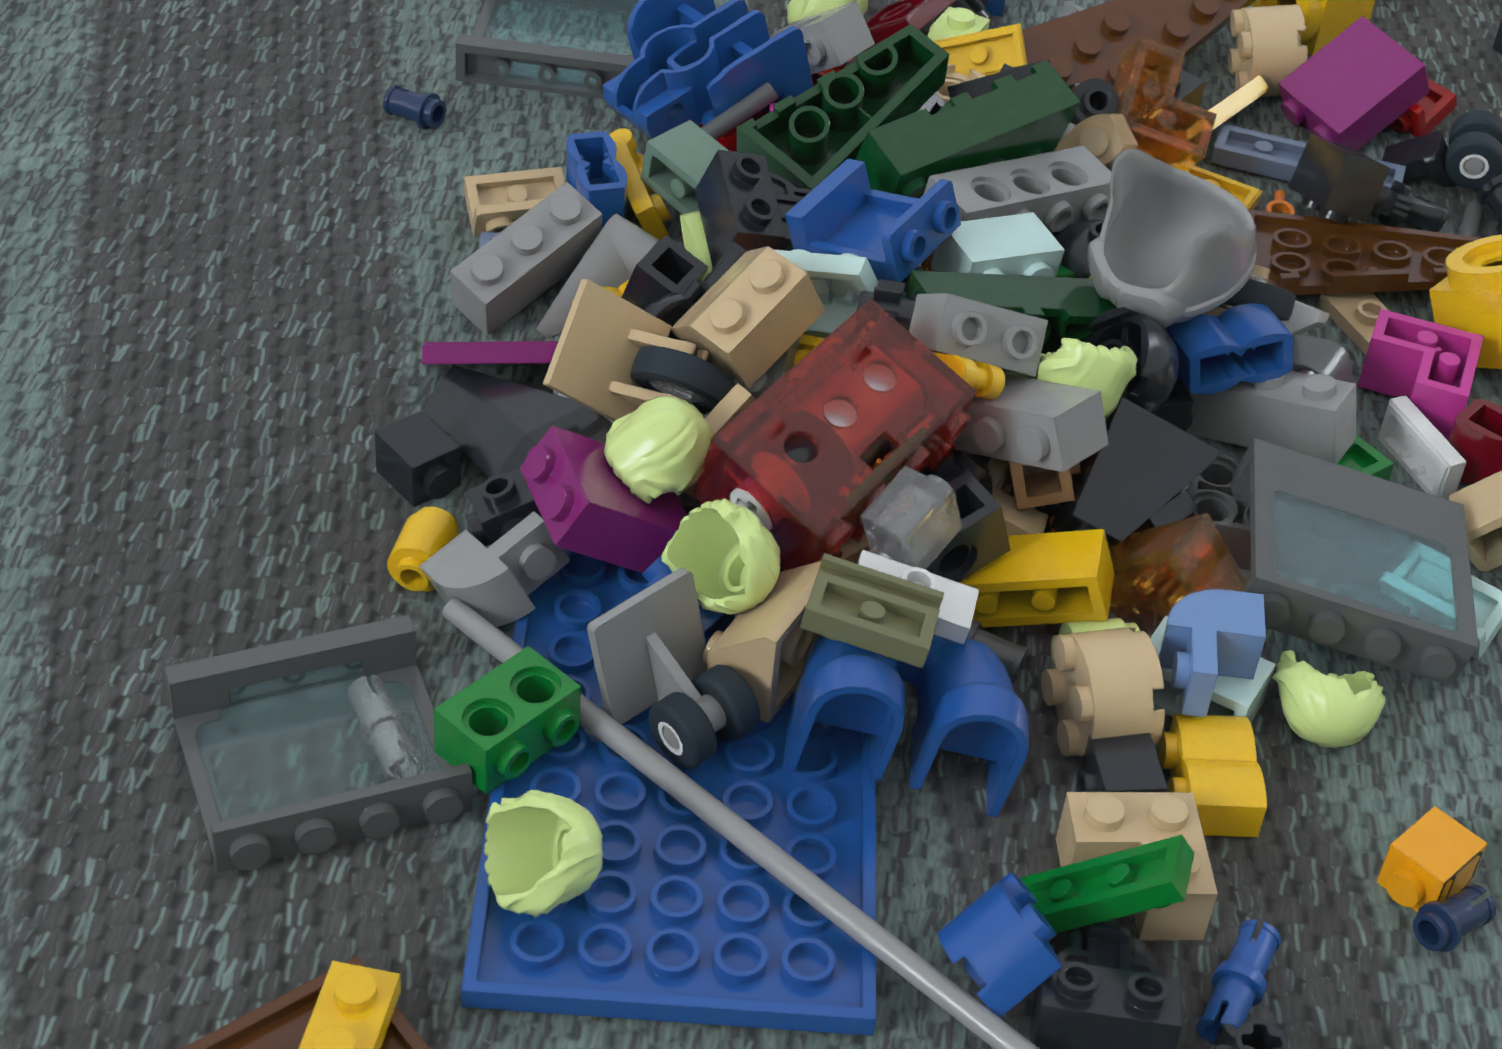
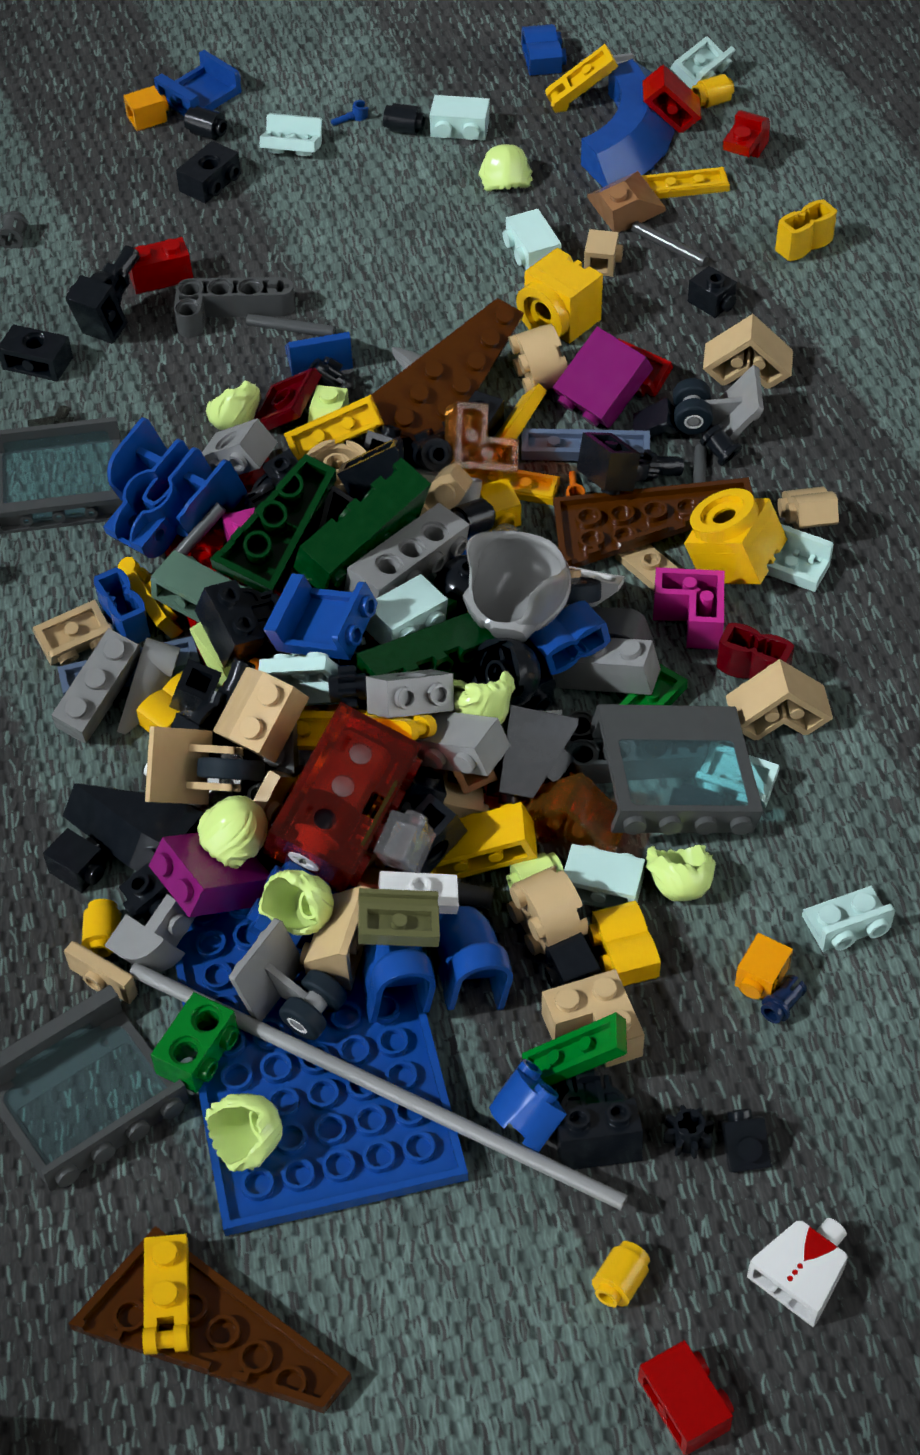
camera: 10 degrees left, 10 degrees up
clear pin [347,675,426,782] -> none
magenta tile [422,341,558,365] -> none
medium blue brick [1158,589,1266,717] -> none
blue pin [1196,919,1282,1043] -> none
white plate [1378,395,1467,500] -> none
none -> tan plate [64,941,138,1004]

